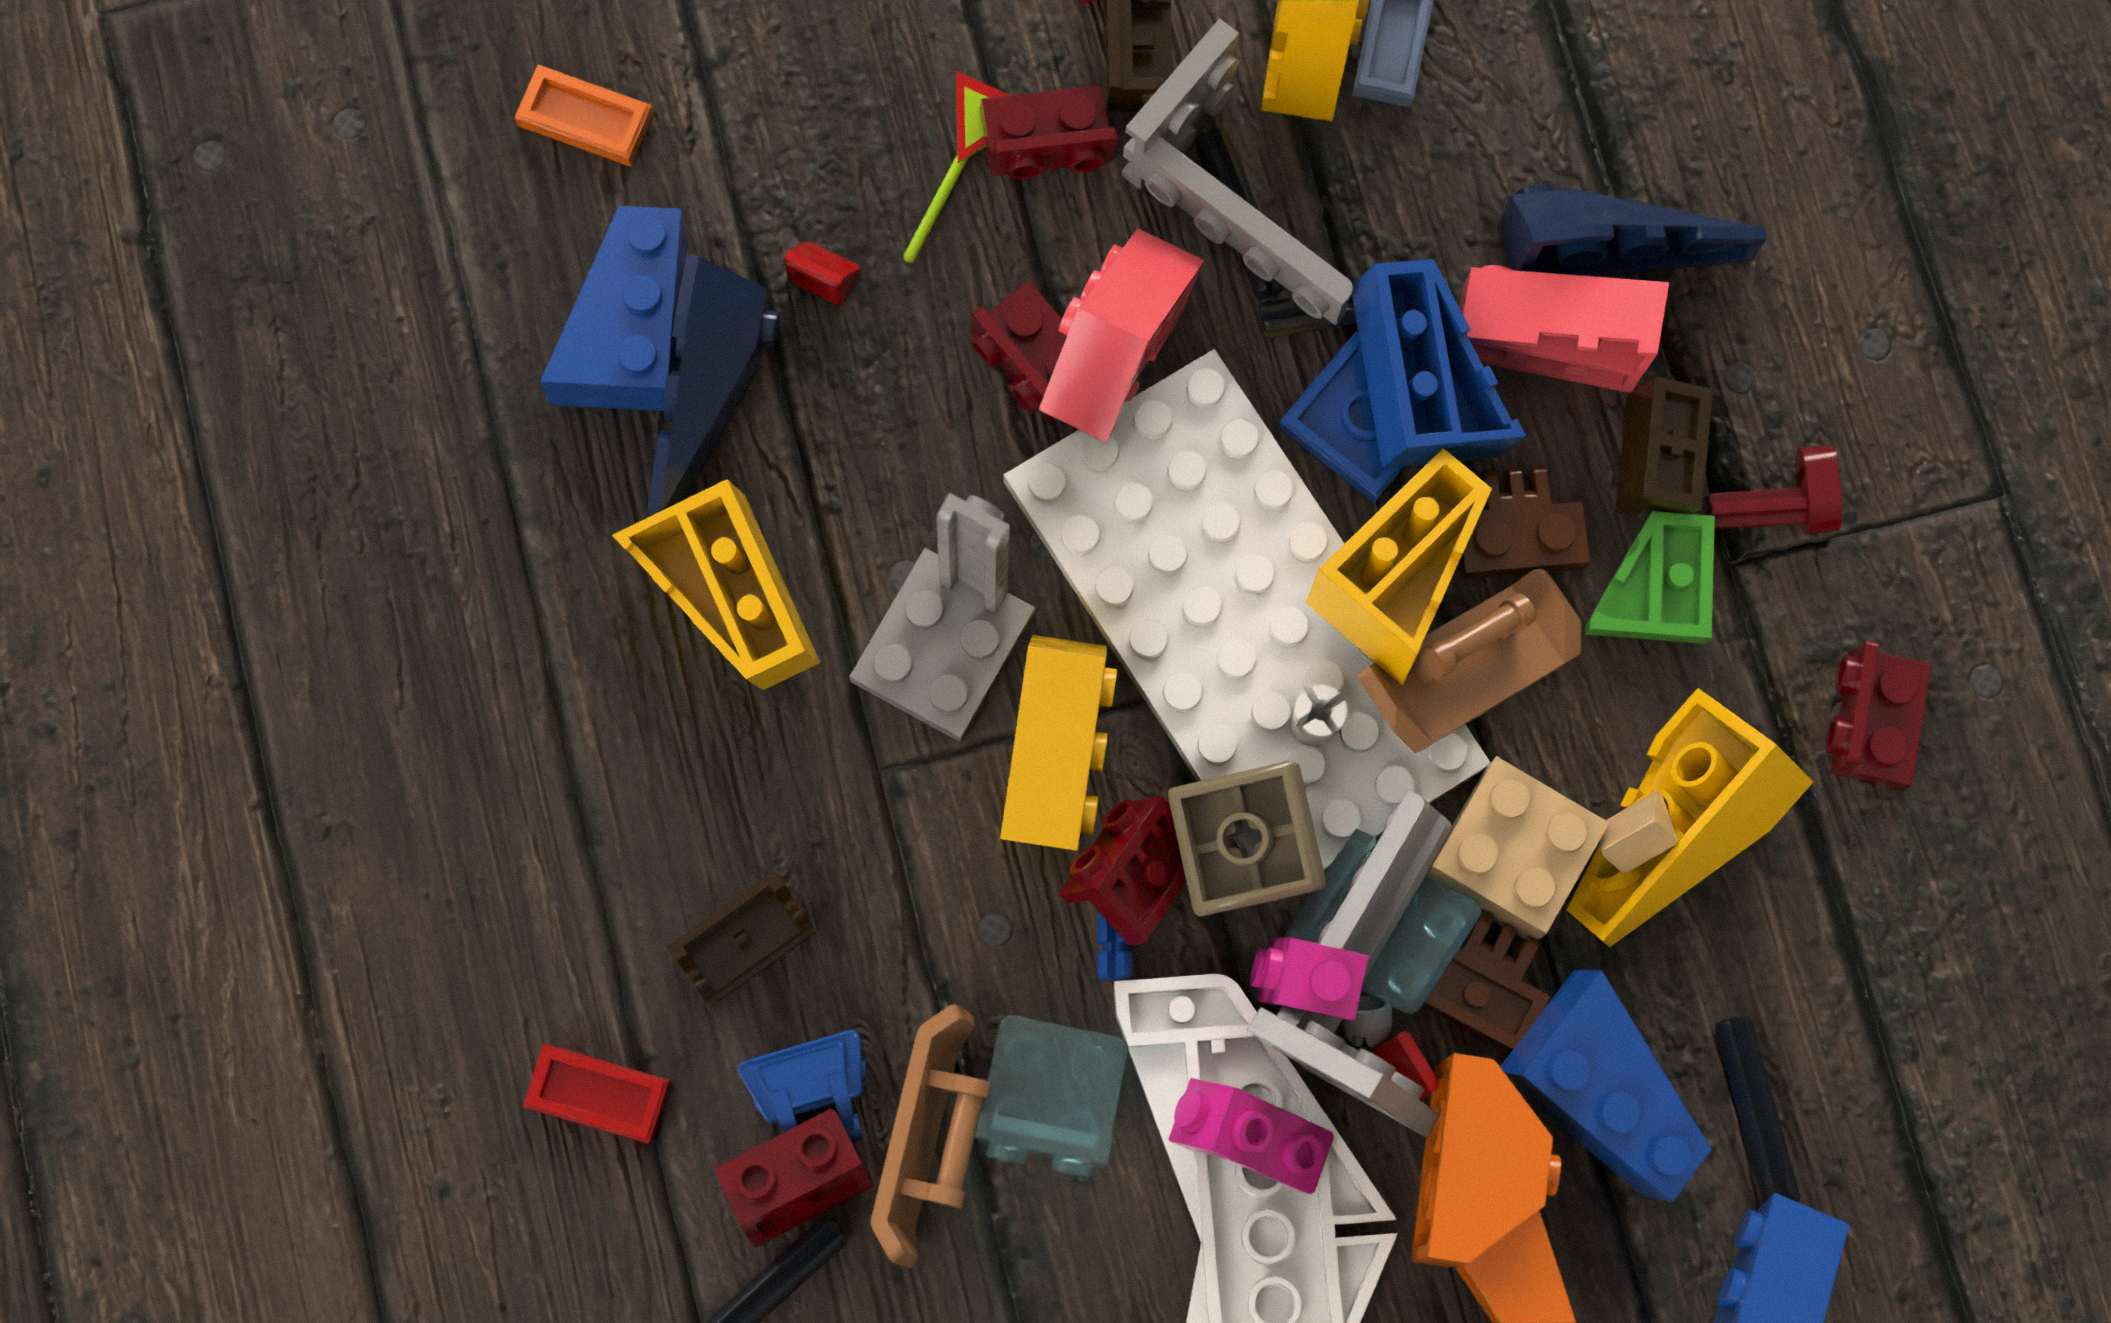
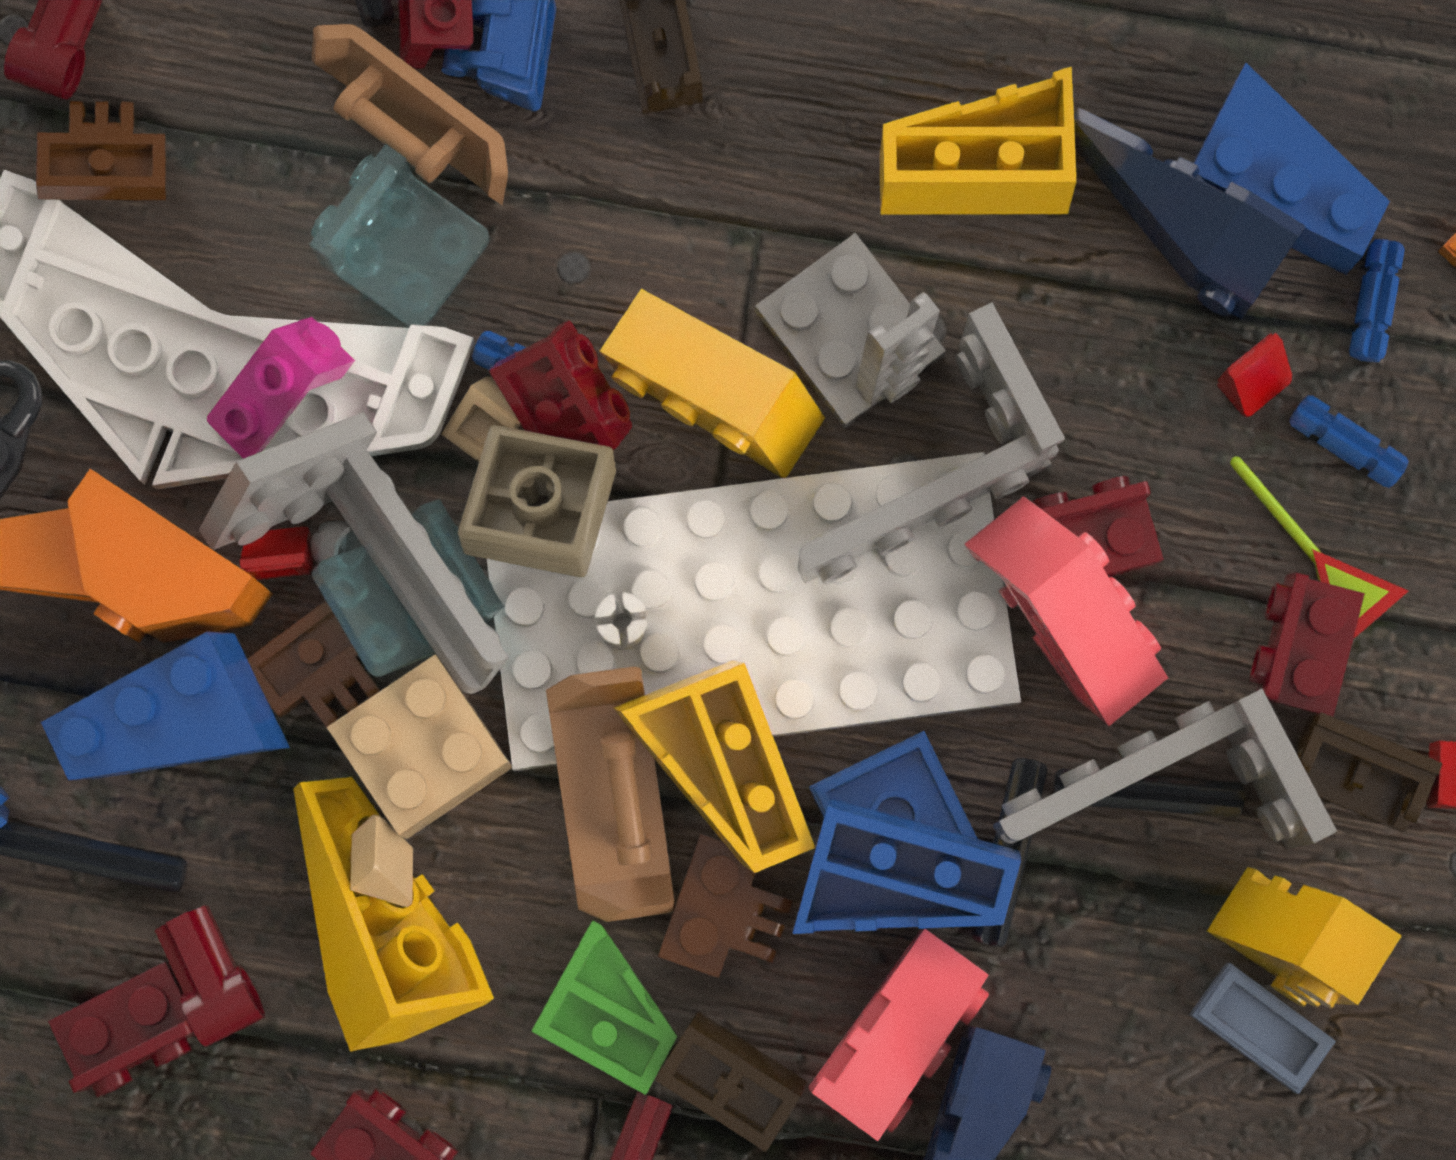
camera: 120 degrees right, 5 degrees up
dark pink bracket [1250,938,1369,1021] -> none
none -> dark red bracket [48,962,195,1098]
none -> dark red piece [154,905,265,1047]
none -> tan slope [441,376,524,462]
none -> light grey bracket [797,302,1065,584]
none -> blue axle [1289,395,1409,488]
none -> blue axle [1349,239,1405,362]

